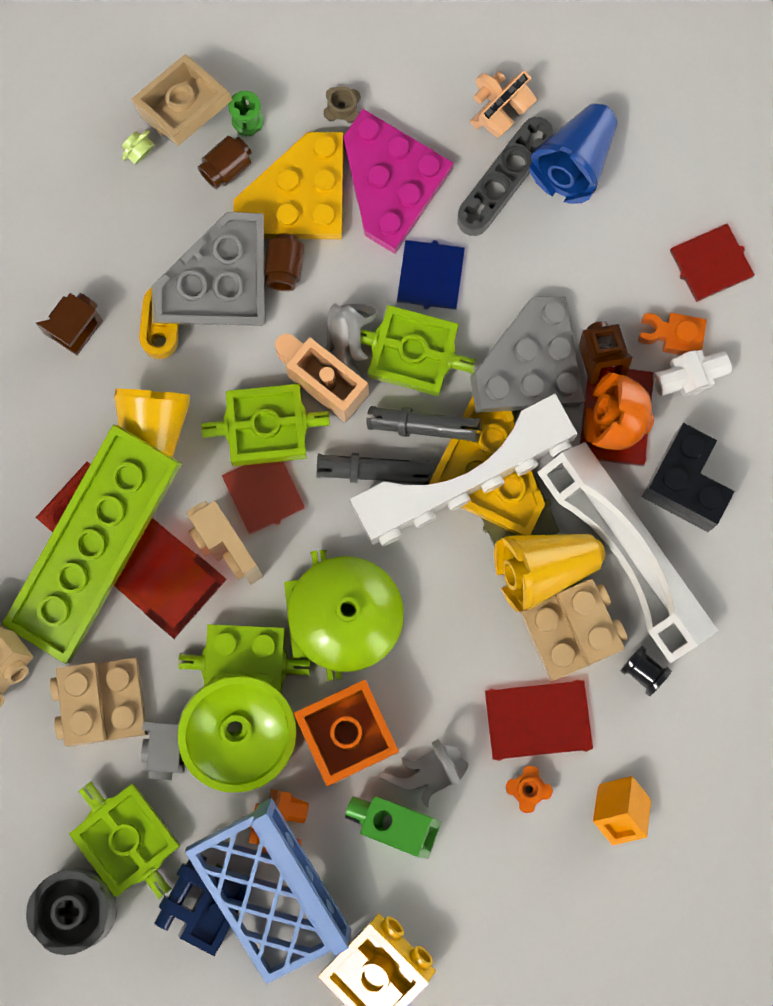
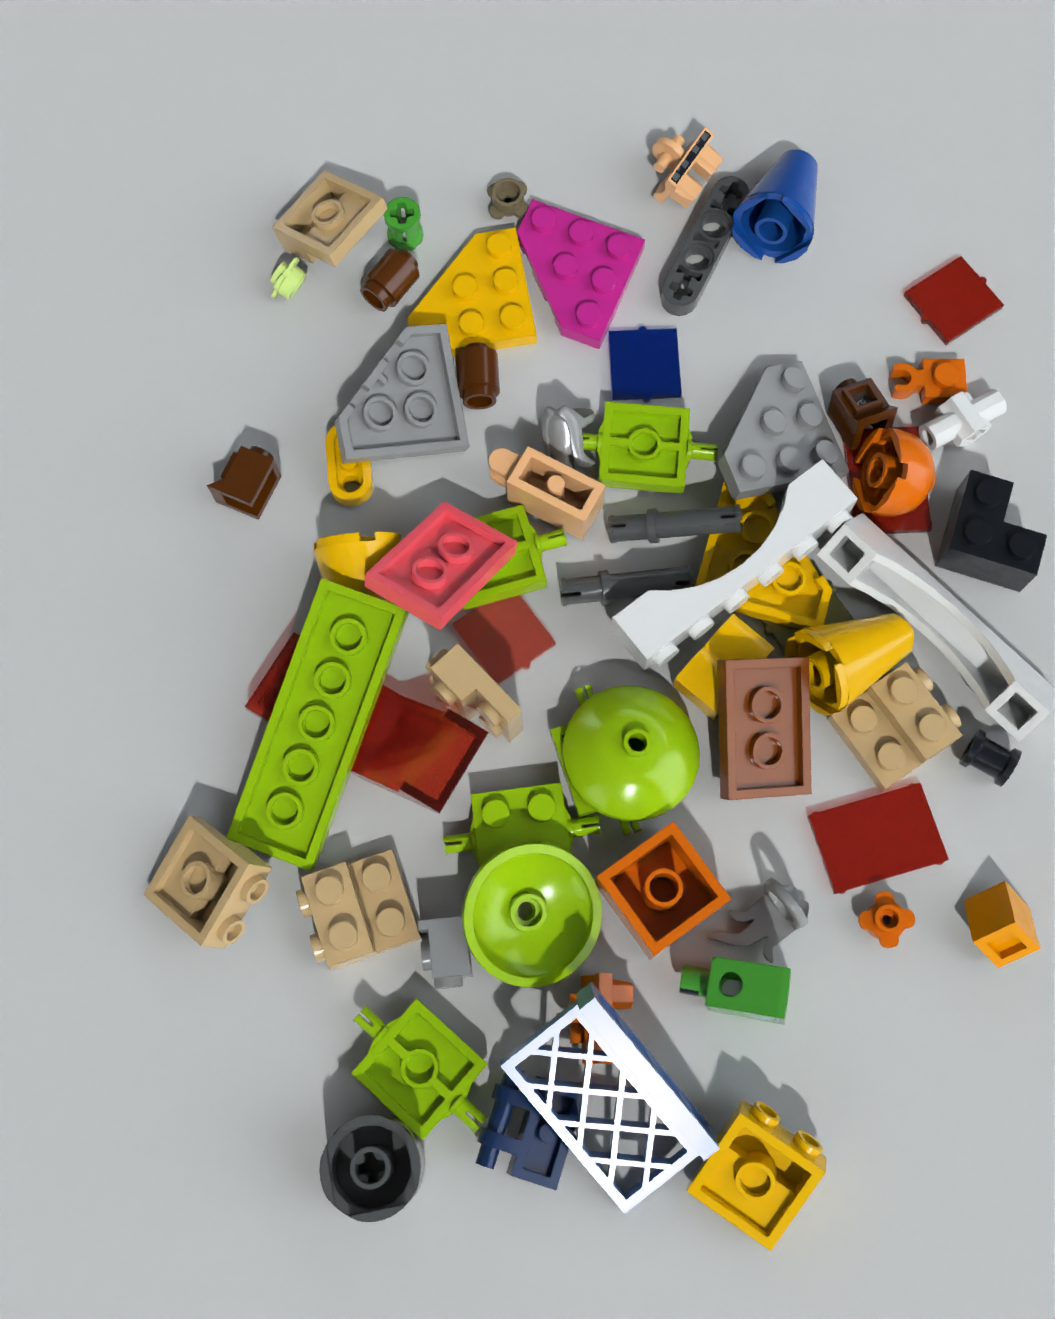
camera: 10 degrees left, 5 degrees down
none -> coral plate [364,501,518,630]
none -> yellow brick [673,614,775,721]
none -> dark orange plate [717,657,812,800]

